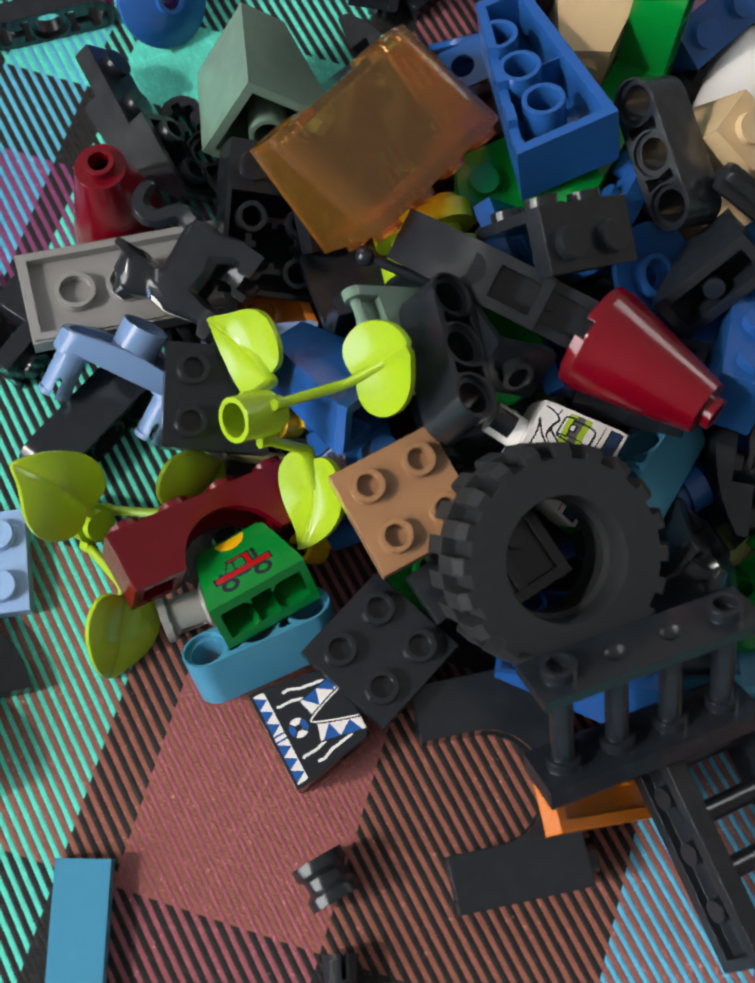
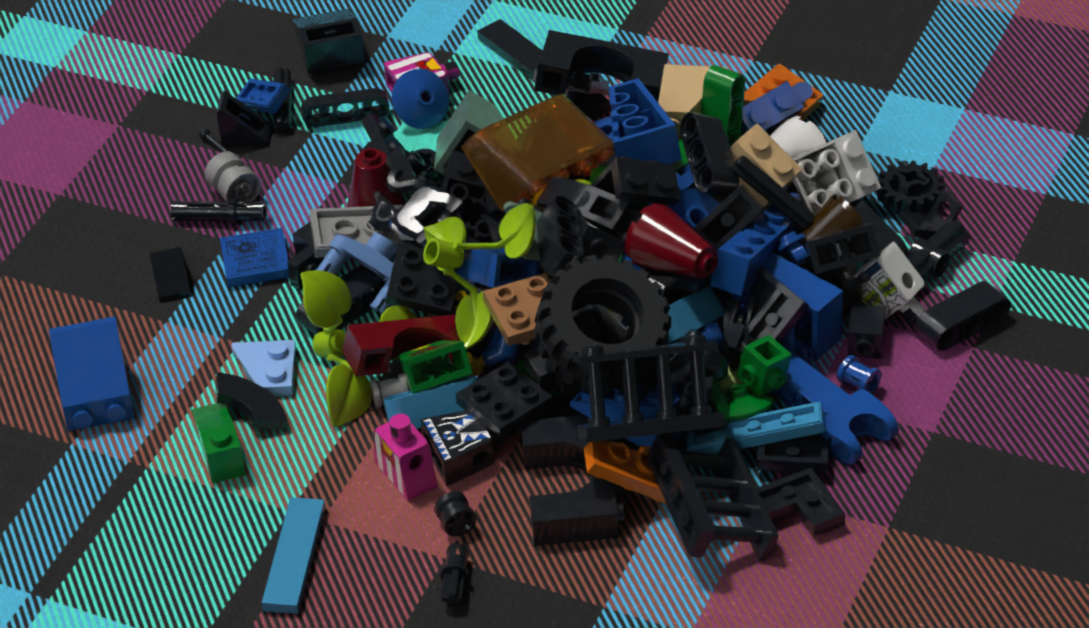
camera: 10 degrees right, 30 degrees down
none -> dark pink torso [374,414,438,501]

